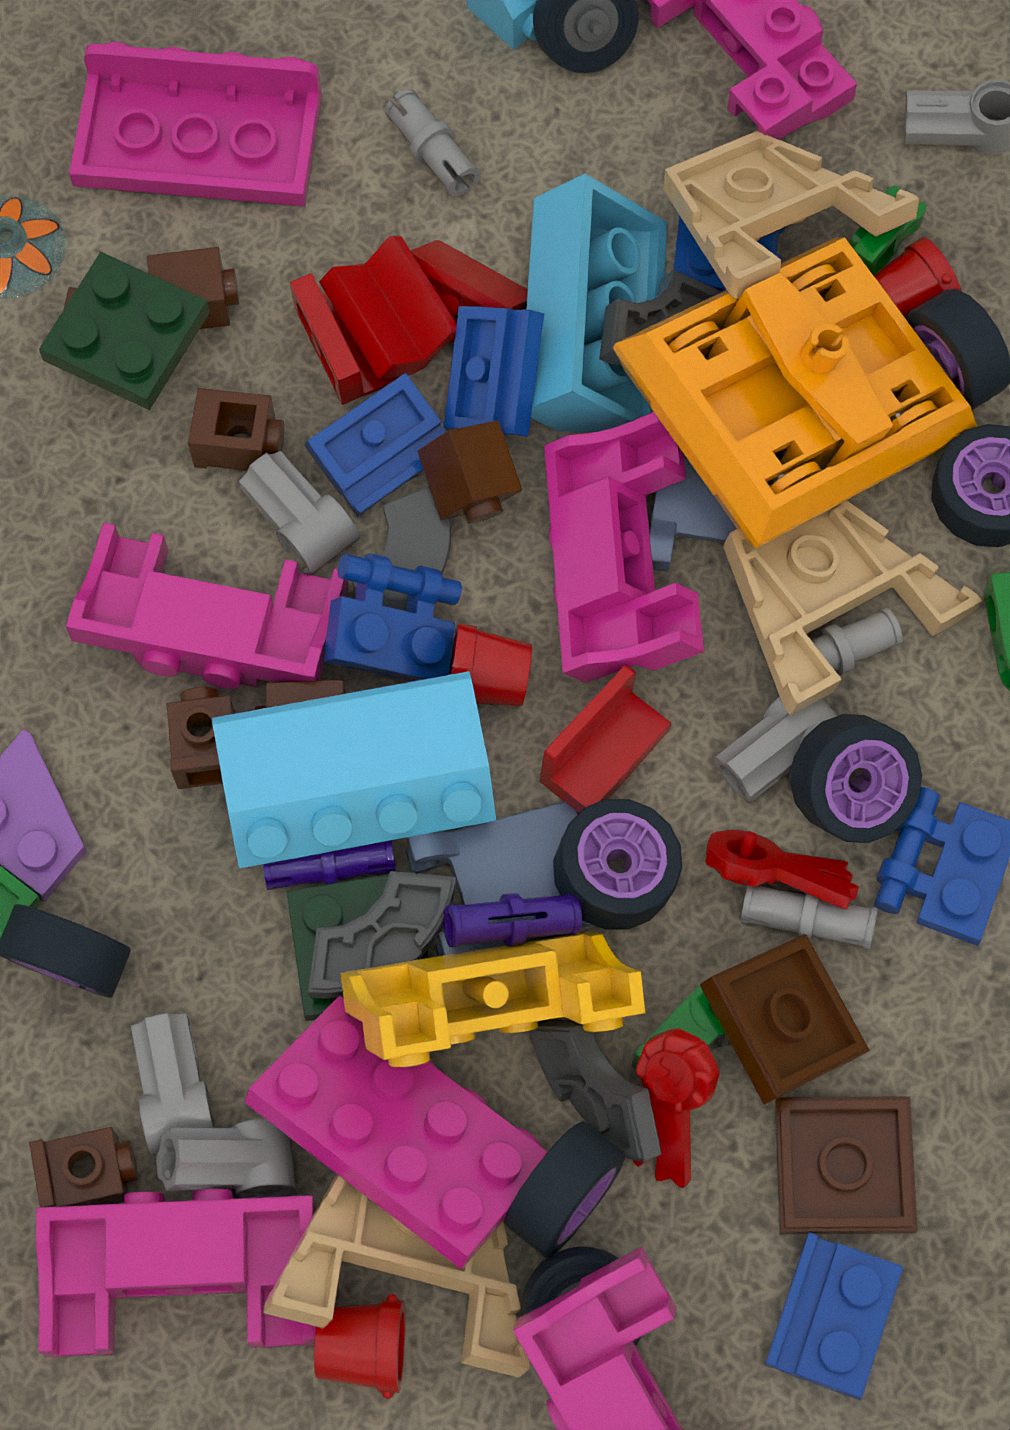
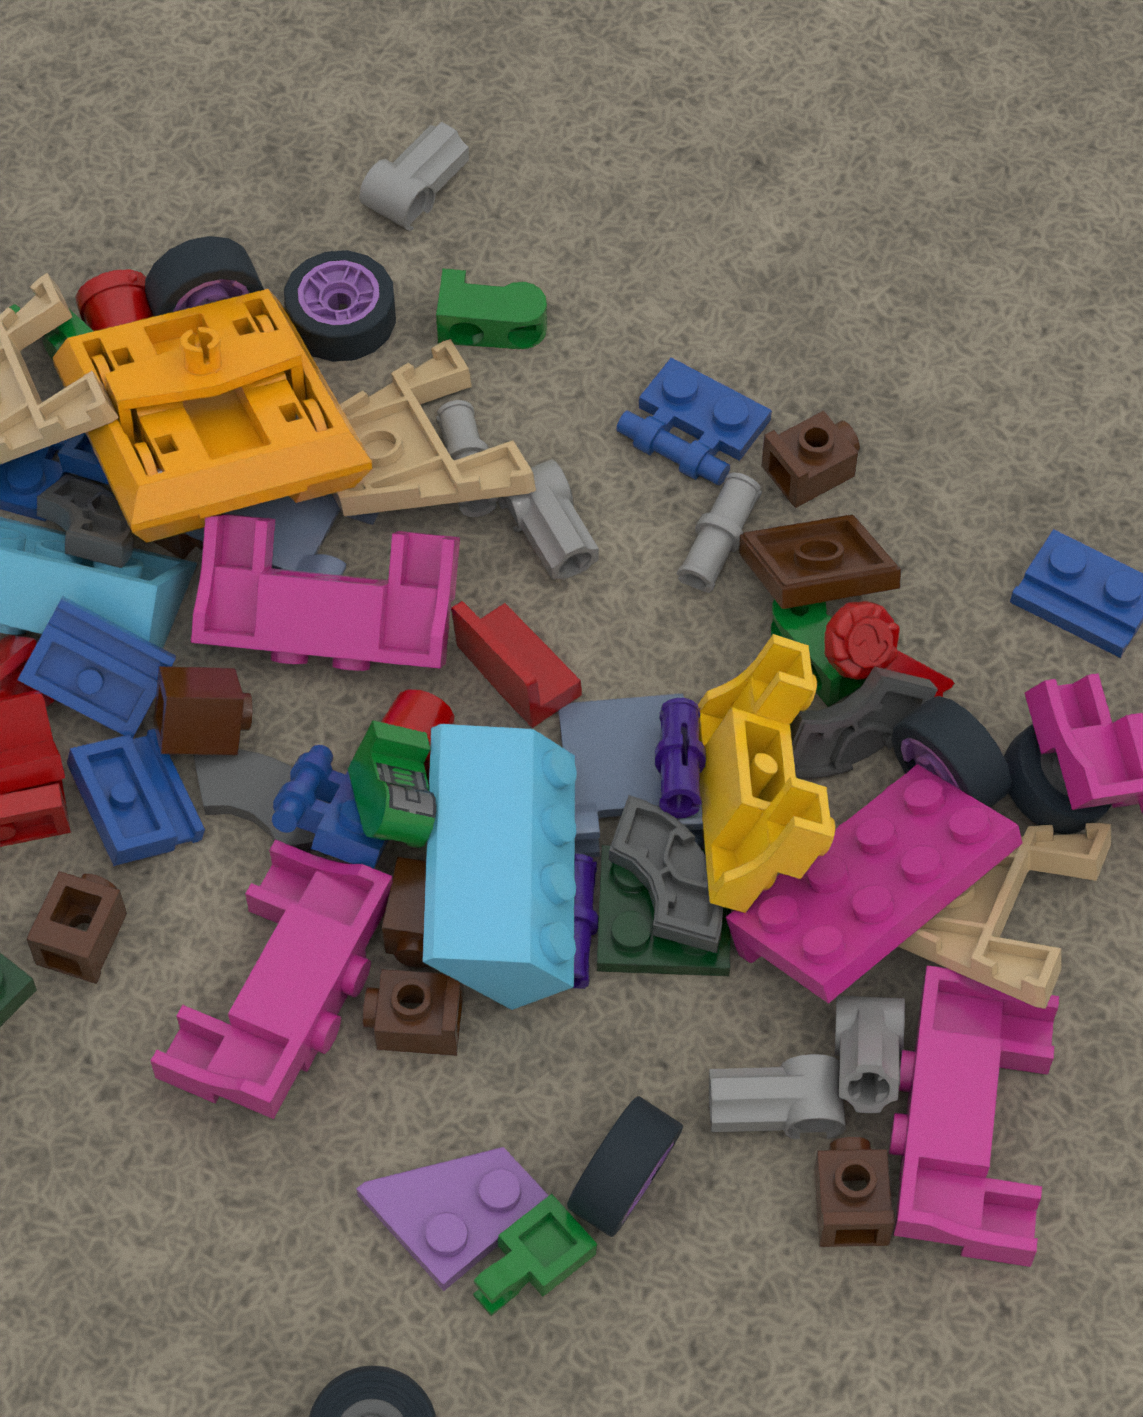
camera: 80 degrees left, 10 degrees down
light grey piece [239,451,359,575] -> none
red piece [314,1294,406,1399] -> none
wheel [553,799,683,930] -> none
red piece [705,829,859,909] -> none
reddish brown tile [775,1096,918,1234] -> none
wheel [790,714,922,843] -> none
none -> green leg [348,720,436,848]
none -> reddish brown brick [761,410,860,508]

